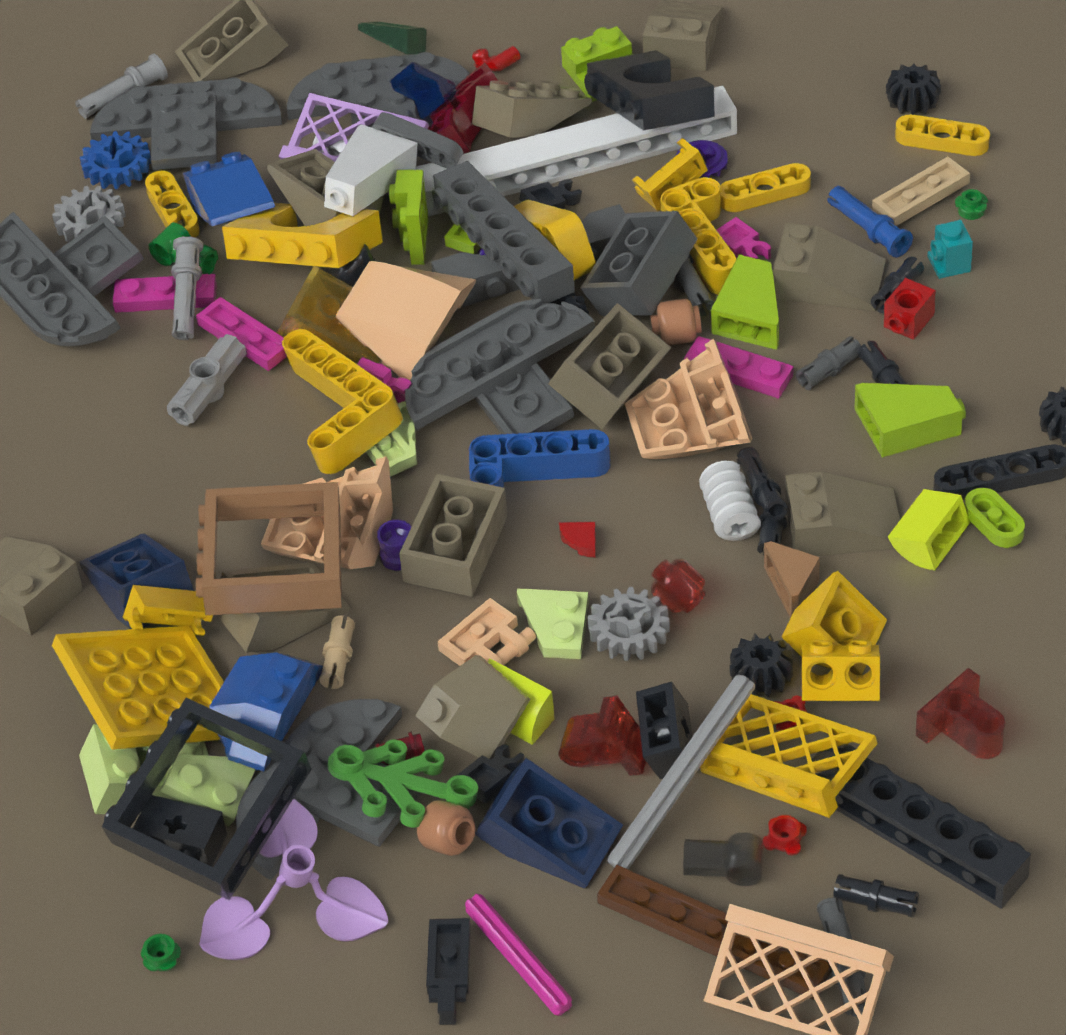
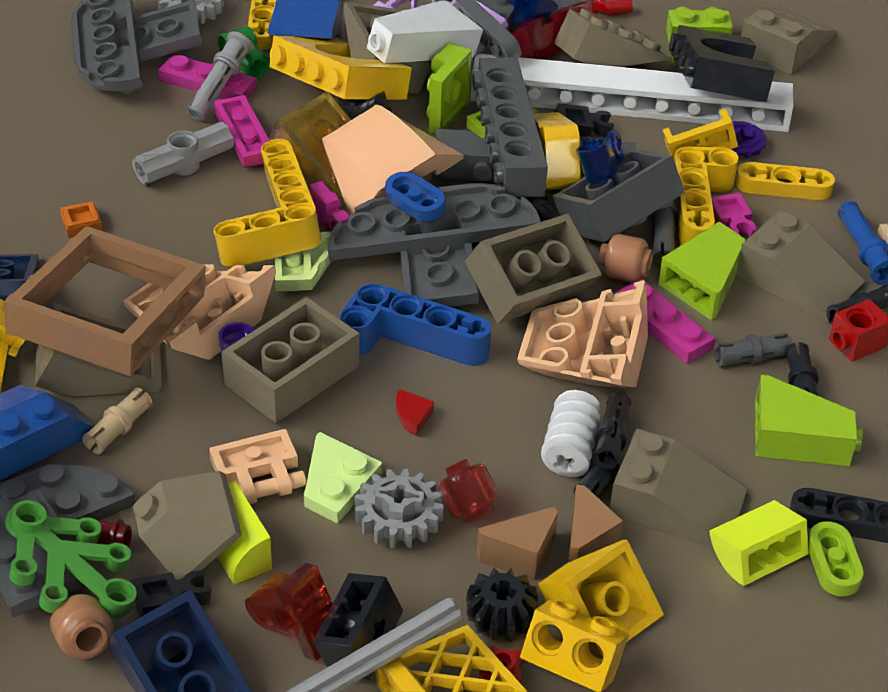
camera: 20 degrees right, 5 degrees down
none -> orange tile [60,201,103,239]
none -> blue plate [385,172,446,222]
none -> medium nougat slope [476,506,558,580]
none -> clear blue piece [576,129,625,184]

